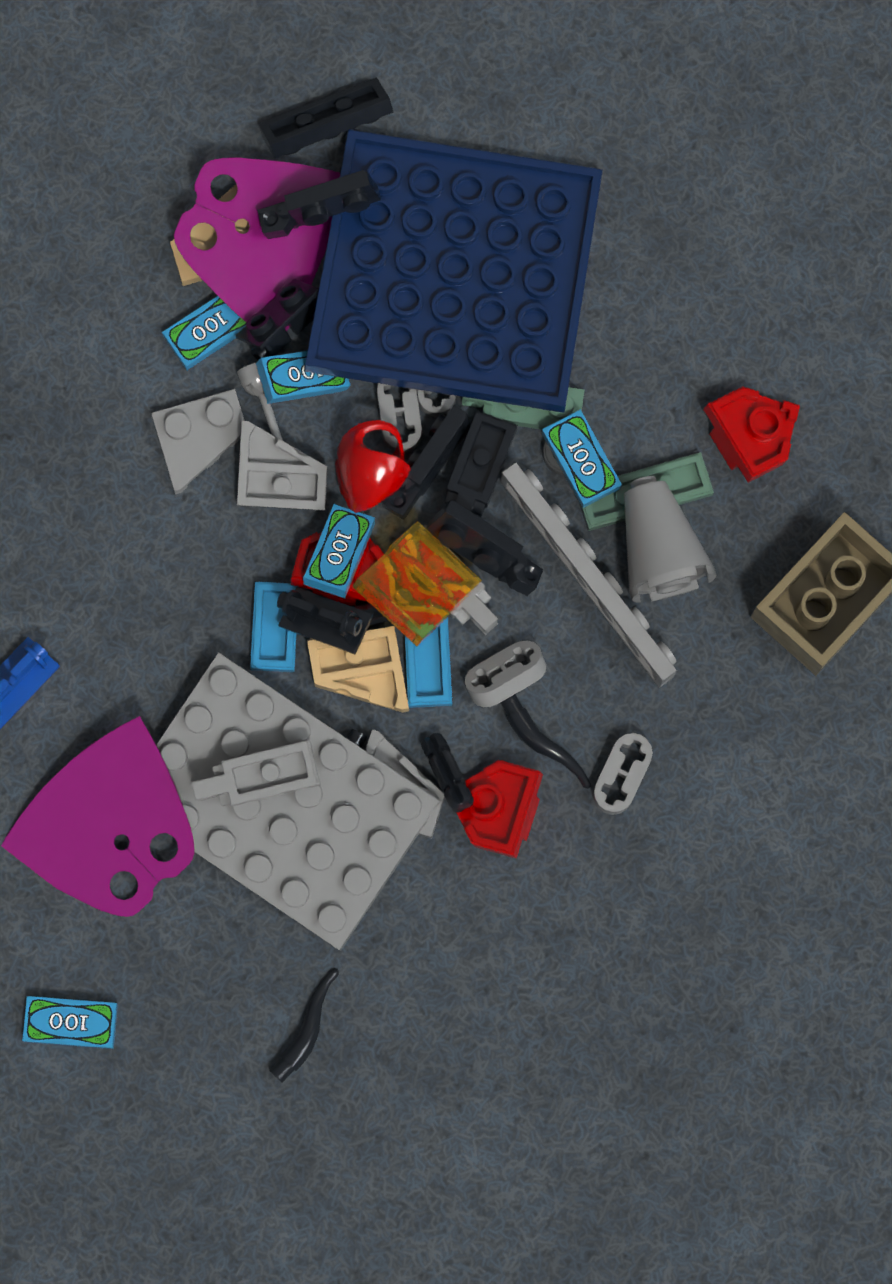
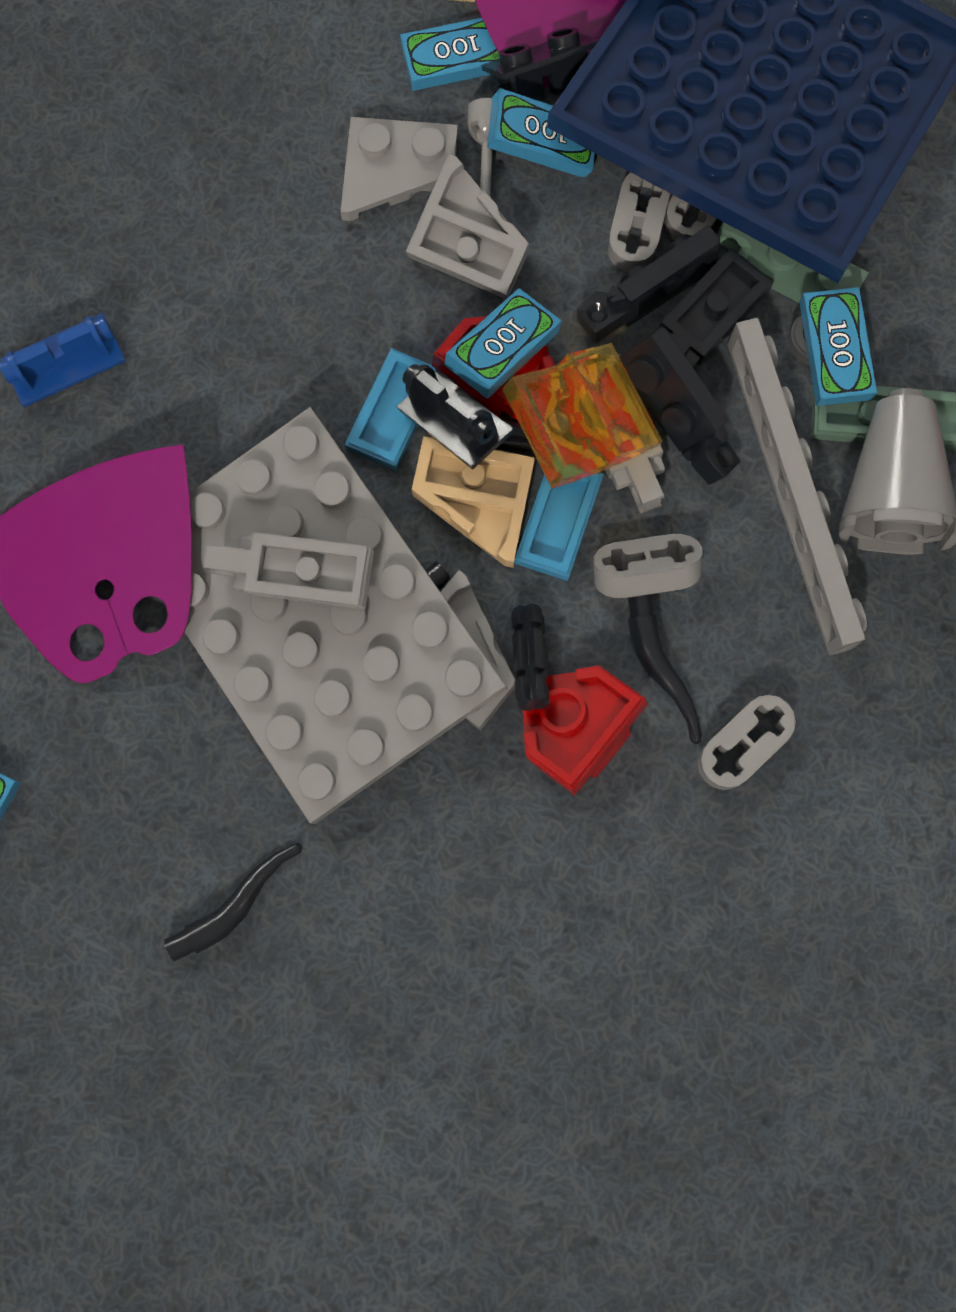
camera: 25 degrees right, 0 degrees up
red piece [335,420,411,513] -> none

